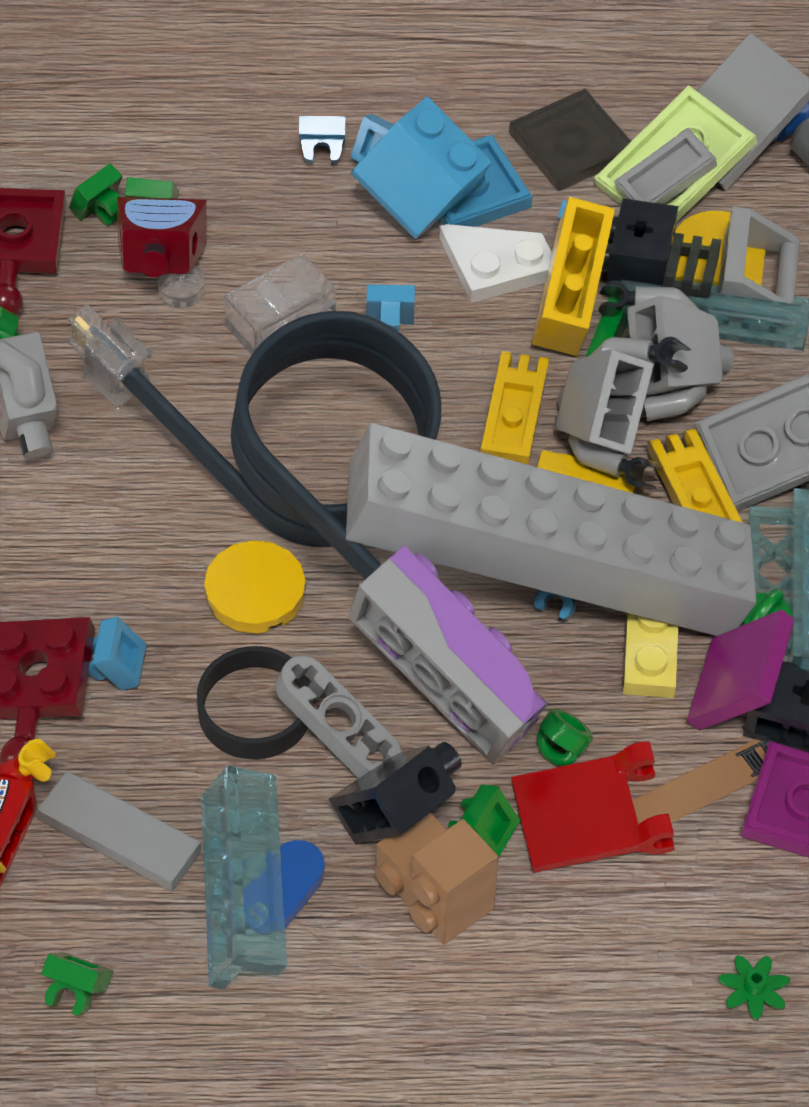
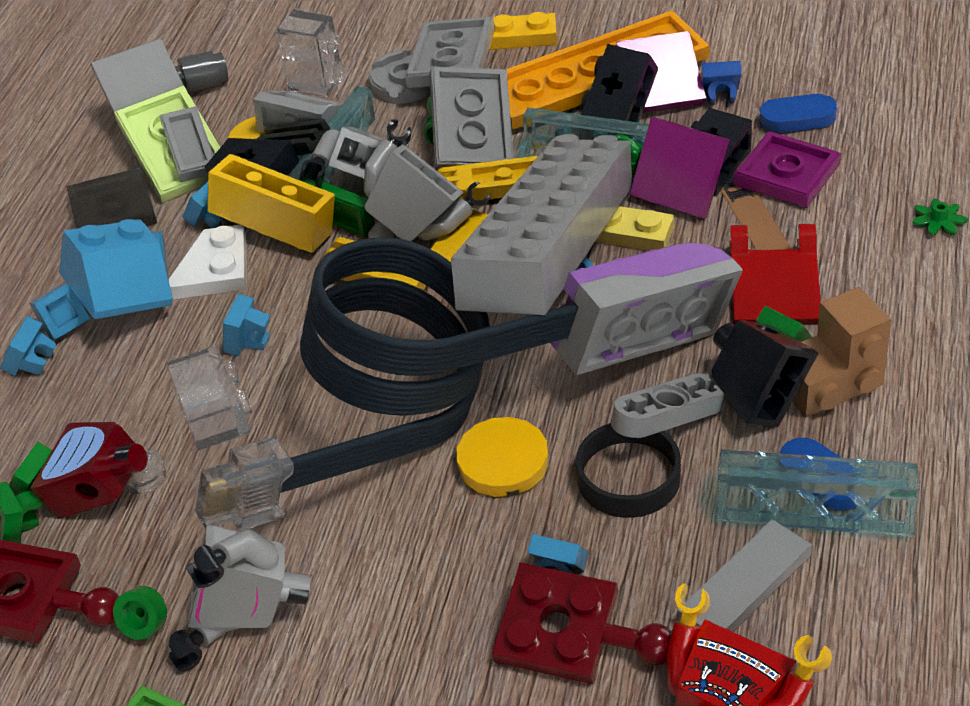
camera: 70 degrees left, 10 degrees down
green tile [41,952,114,1016] -> none

